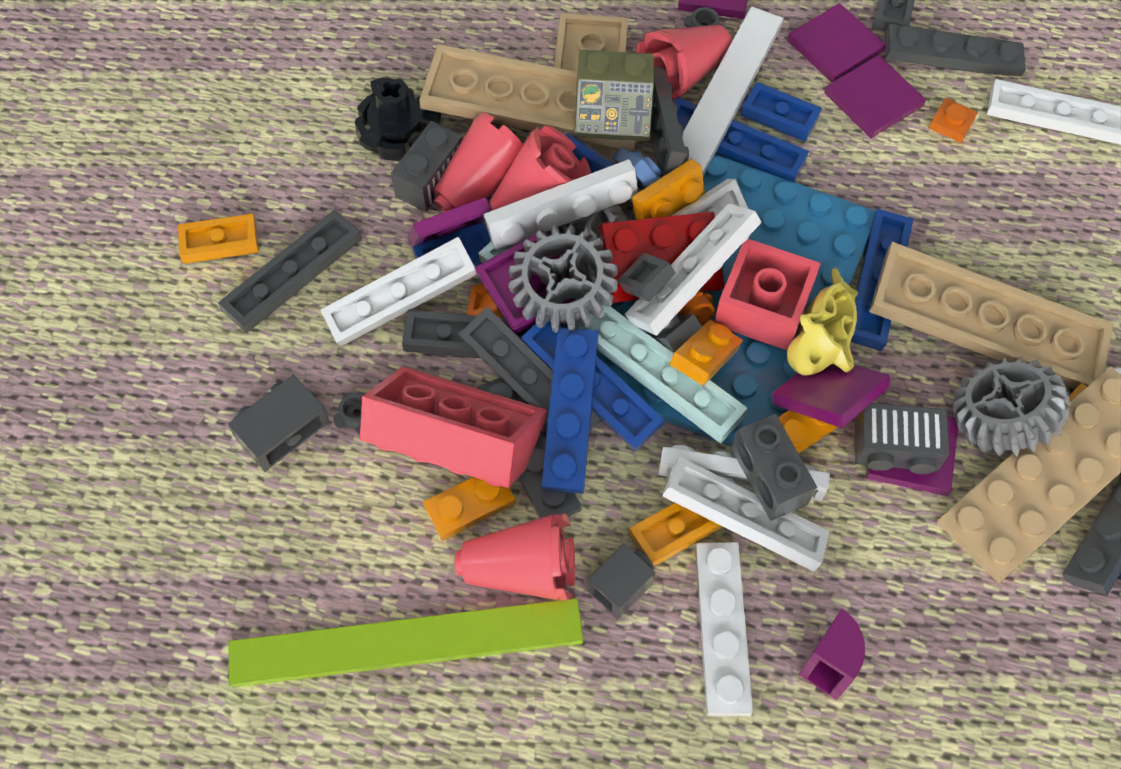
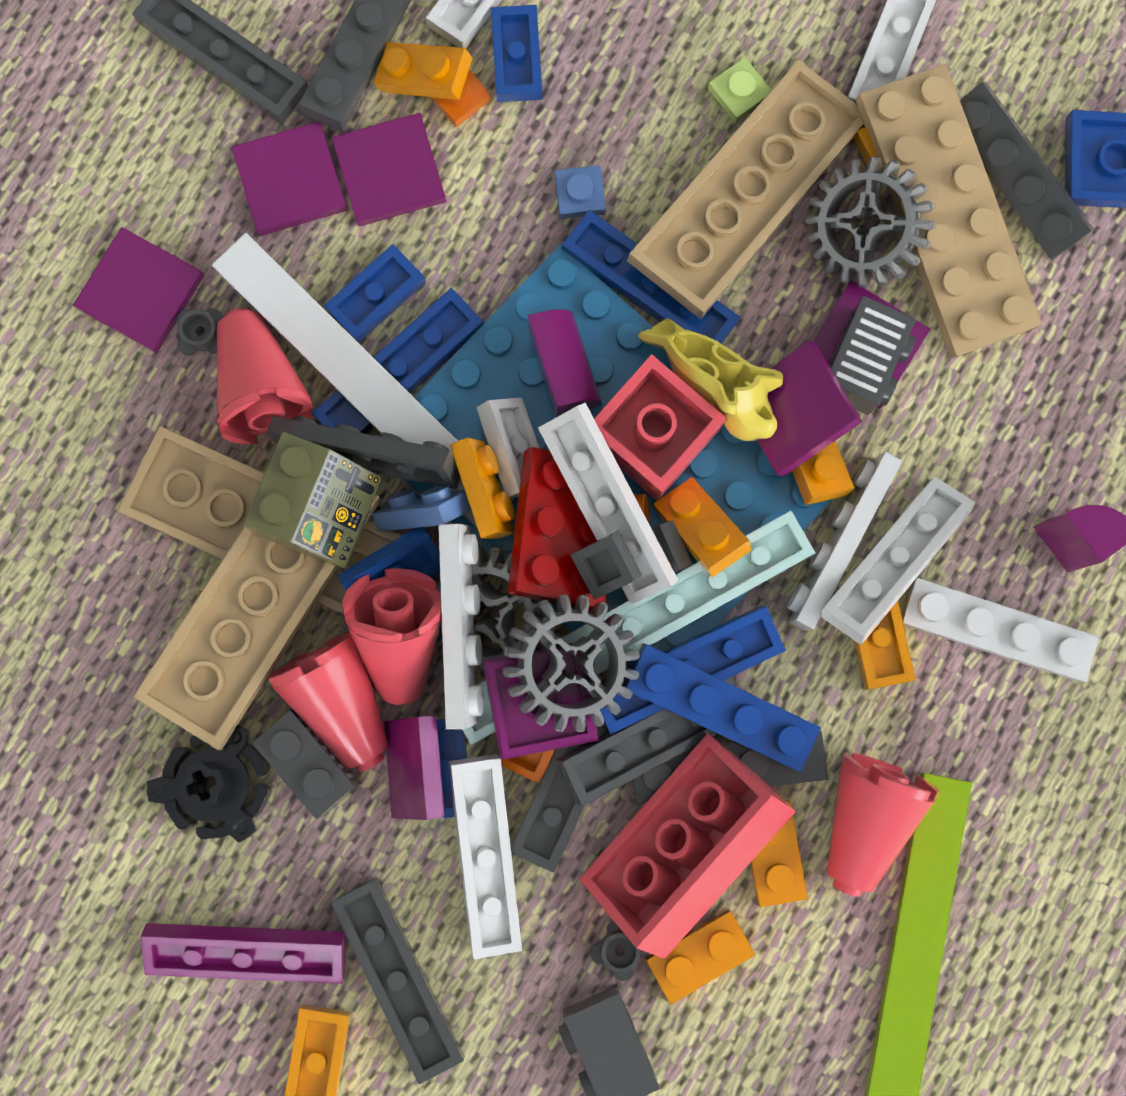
camera: 75 degrees left, 20 degrees up
dark grey brick [587,543,656,620] -> none
dark grey brick [731,413,817,521] -> none
none -> magenta plate [140,923,346,984]
none -> light orange plate [373,42,473,100]
none -> blue plate [491,5,542,102]
none -> magenta brick [528,309,602,417]
none -> medium blue plate [555,165,606,219]
none -> light orange plate [645,909,756,1005]
none -> yellowish green plate [708,57,772,123]

